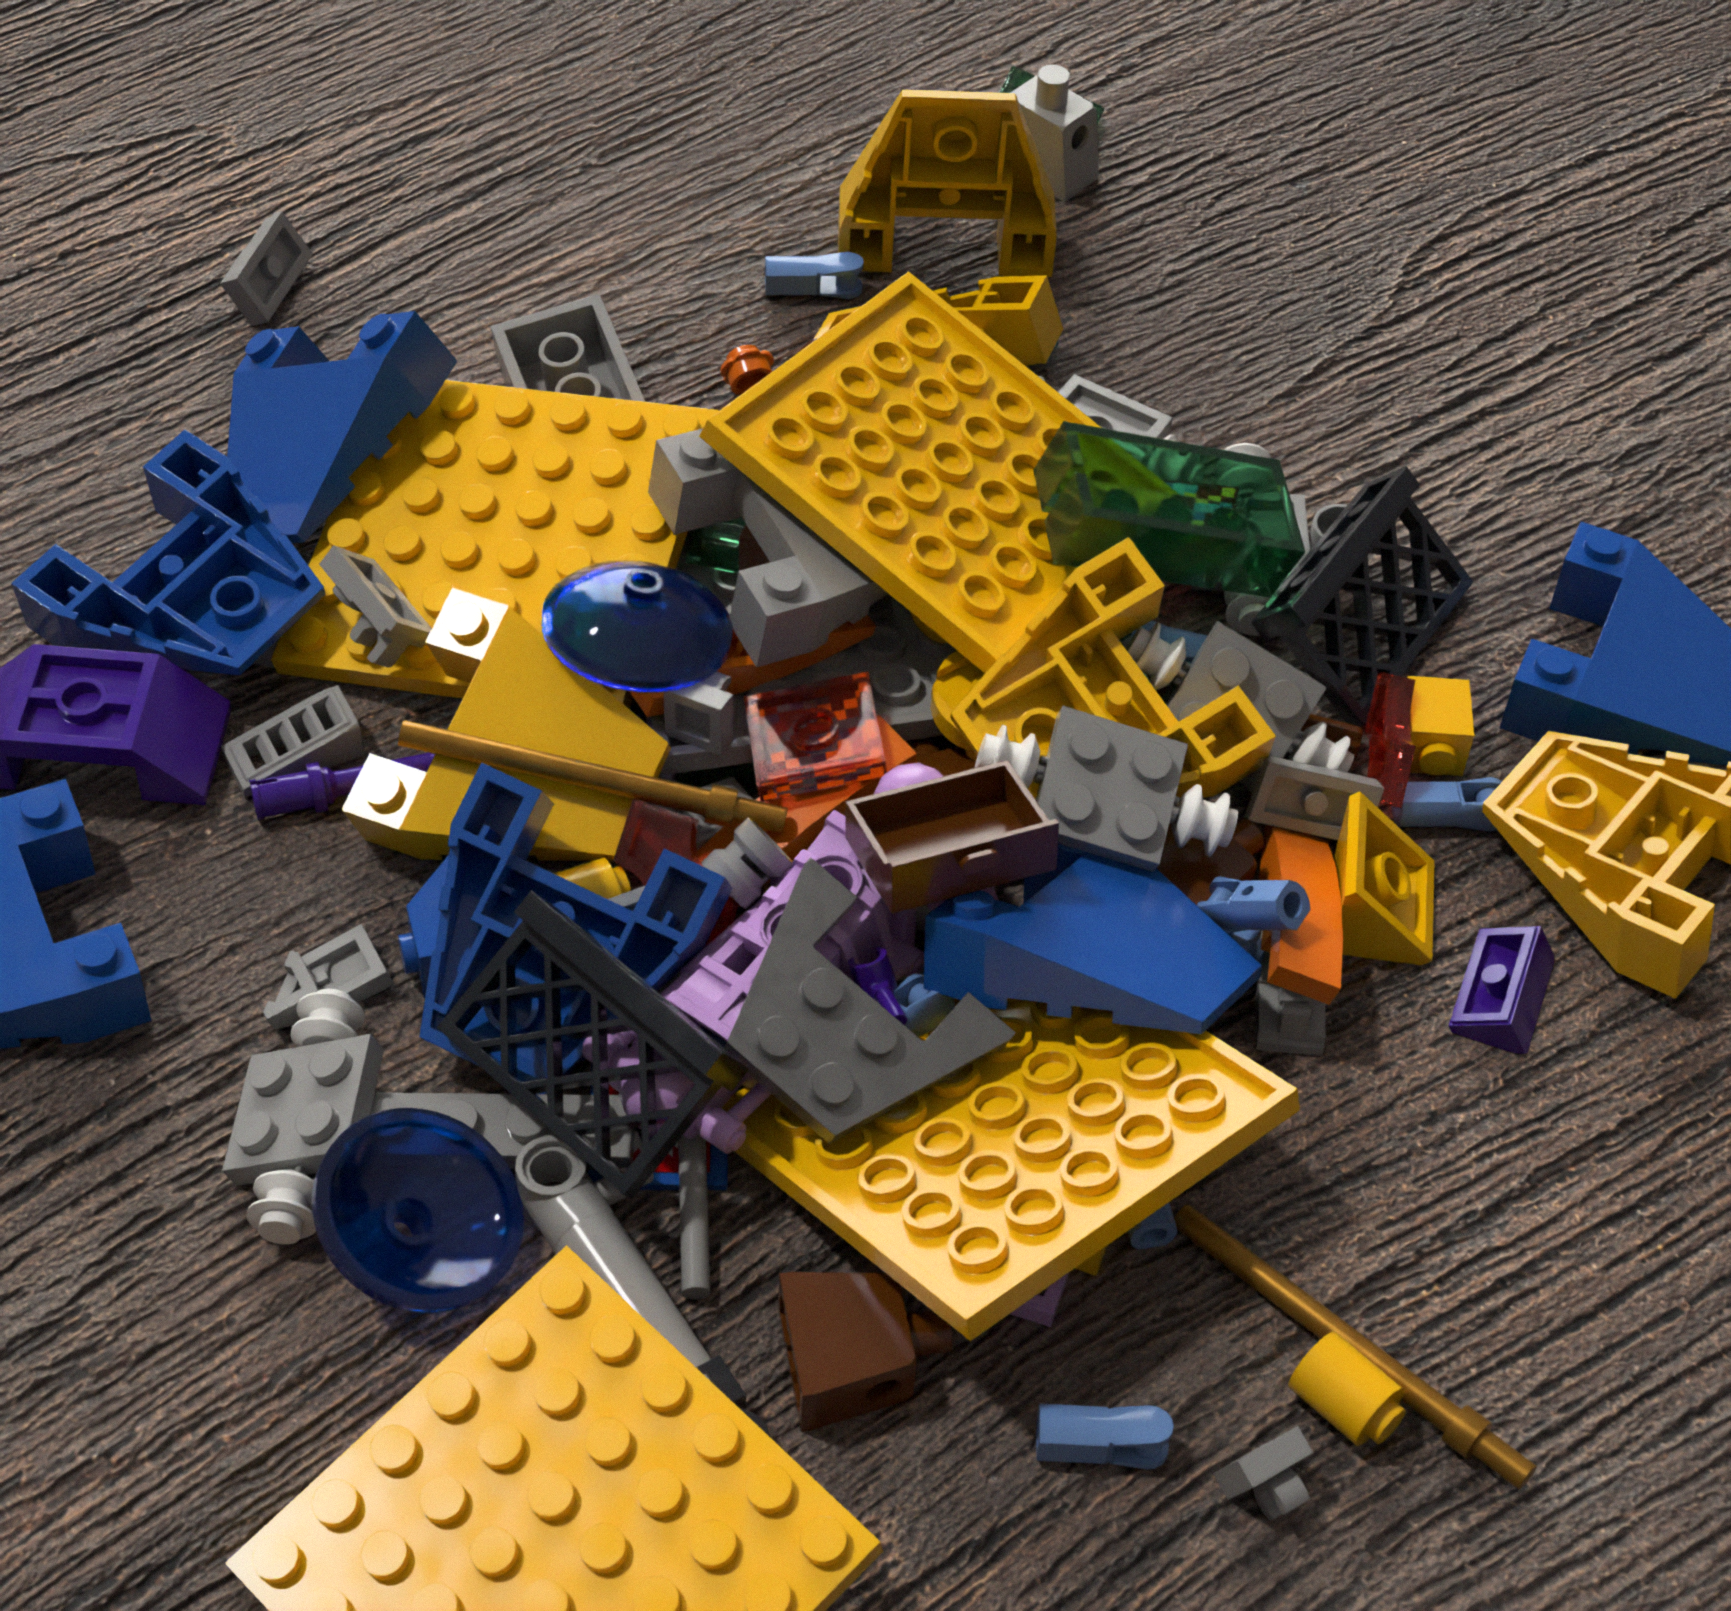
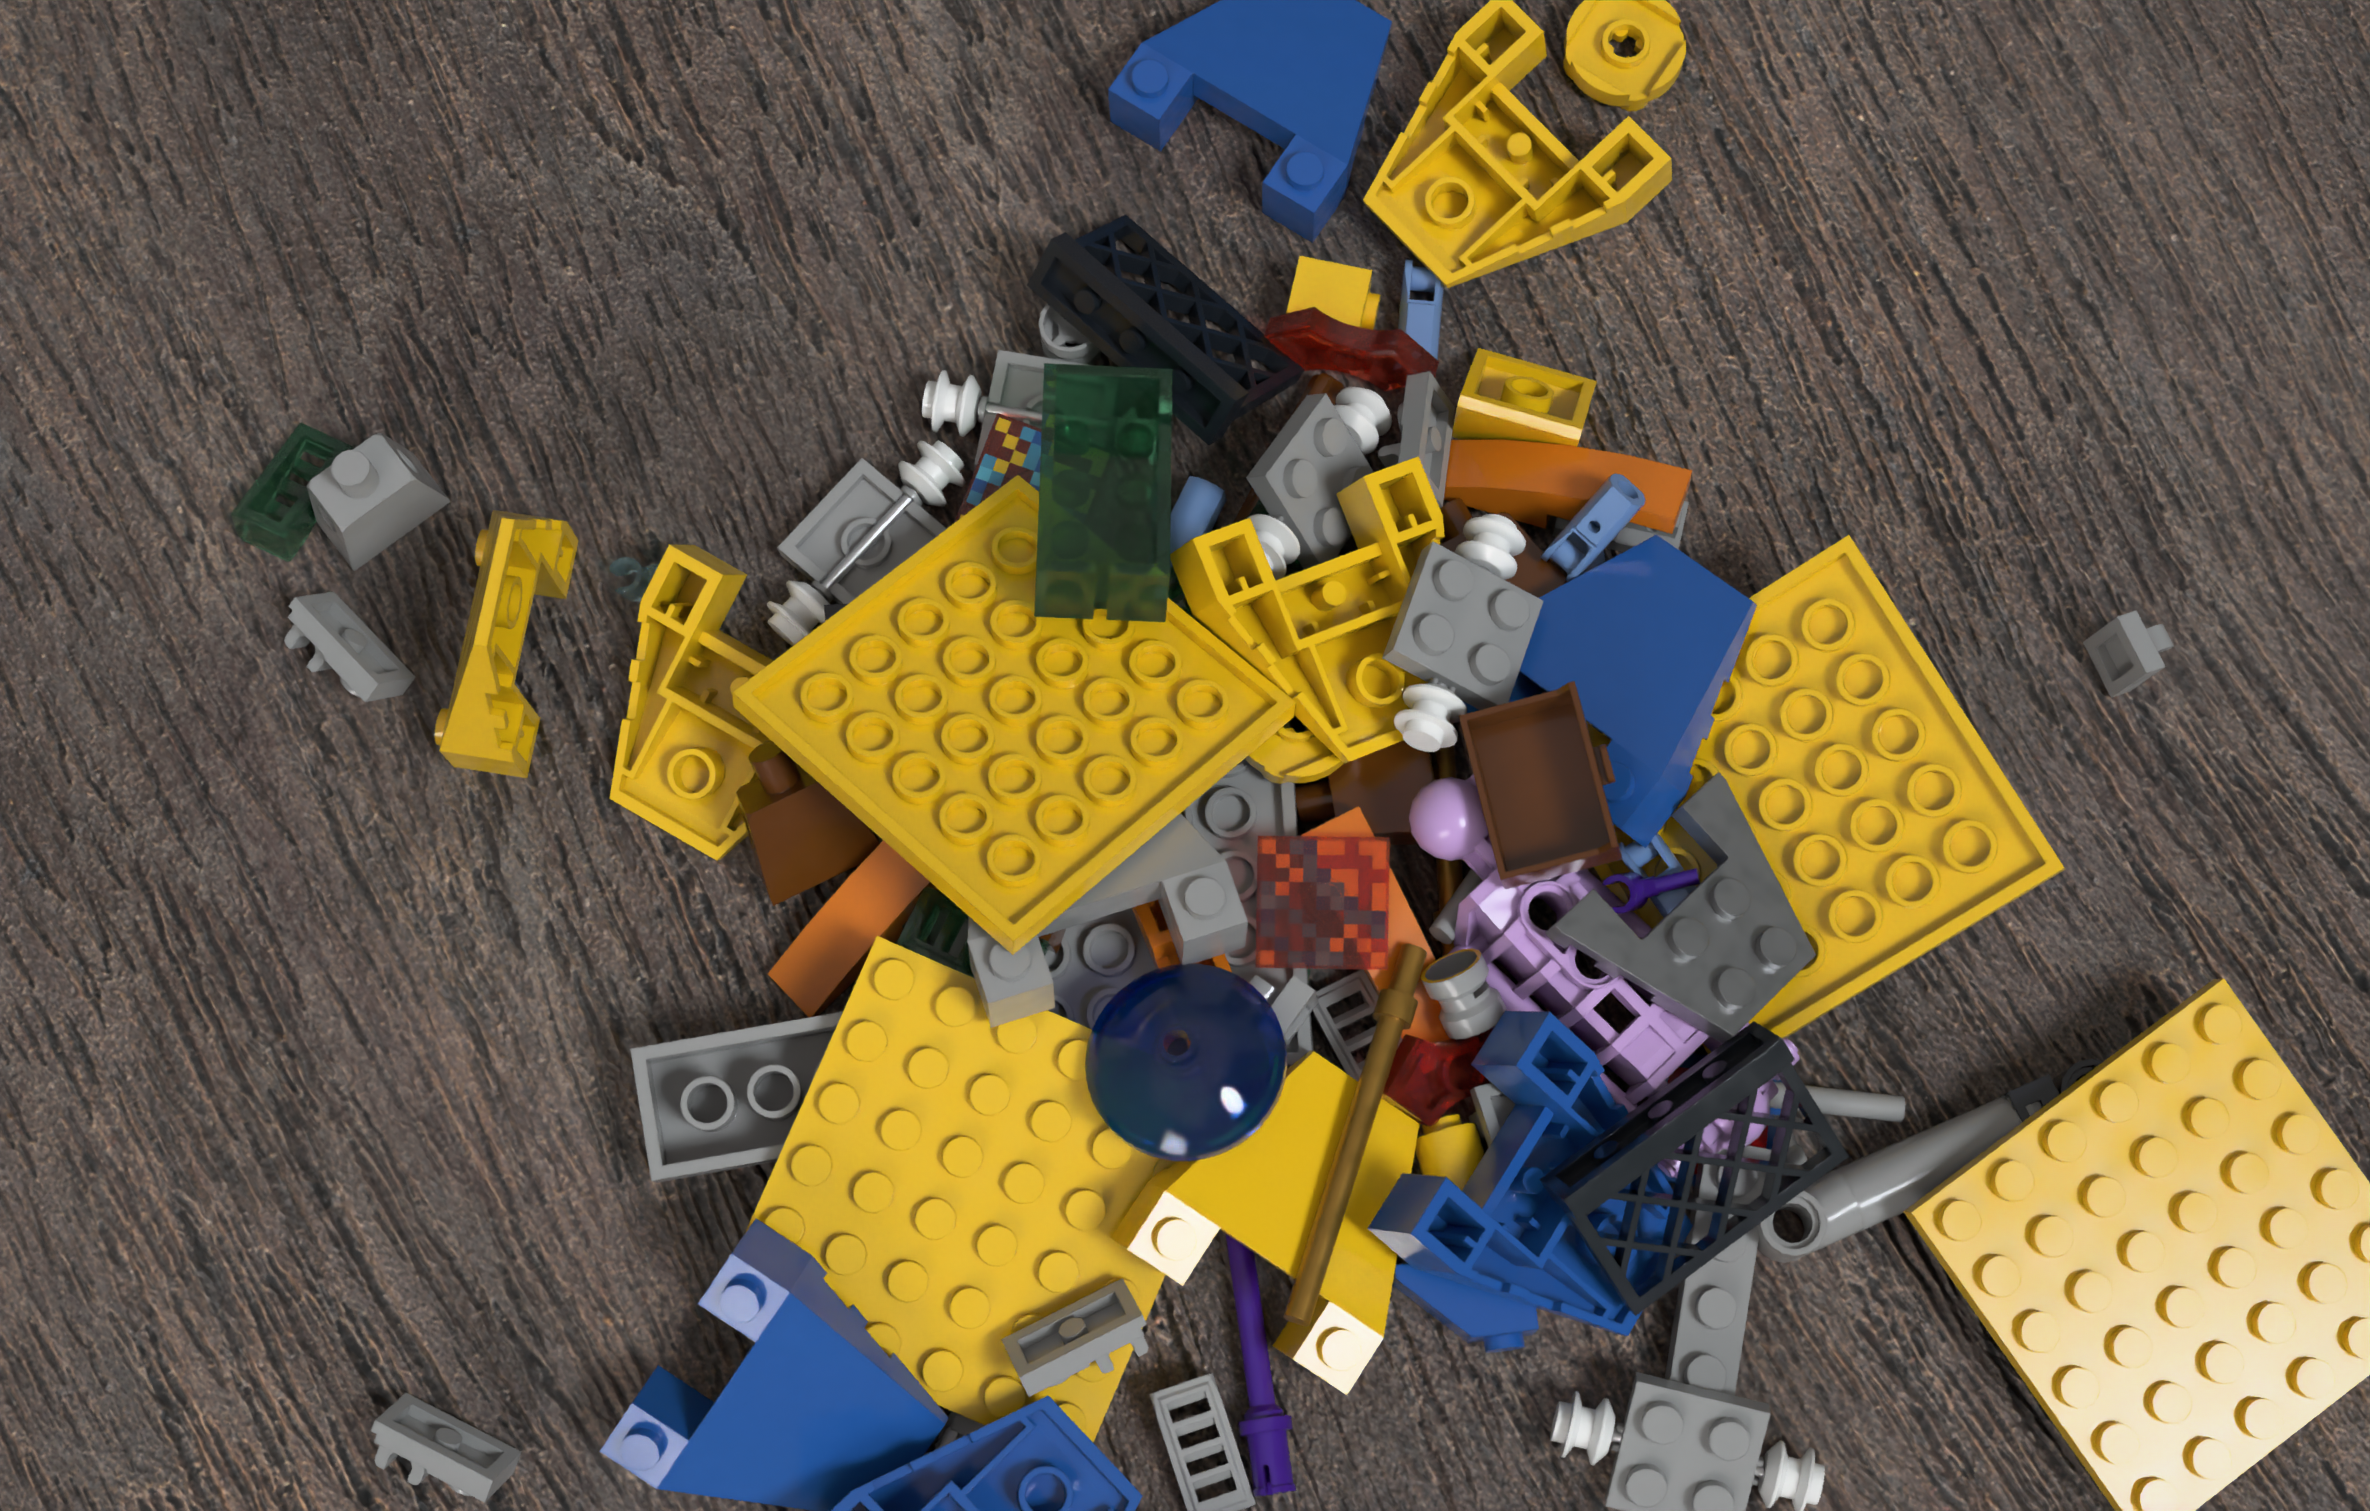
camera: 75 degrees left, 25 degrees up
light grey slope [263,924,395,1029] -> none
clear blue dish [312,1108,524,1313] -> none
orange plate [720,345,774,395] -> none
medium blue bar [765,252,864,299] -> none
reddish brown torso [778,1272,953,1432] -> none
medium blue bar [1036,1404,1174,1469] -> none
pearl gold bar [1174,1204,1537,1490] -> none
yellow brick [1288,1331,1406,1446] -> none
dark purple slope [1449,926,1555,1054] -> none

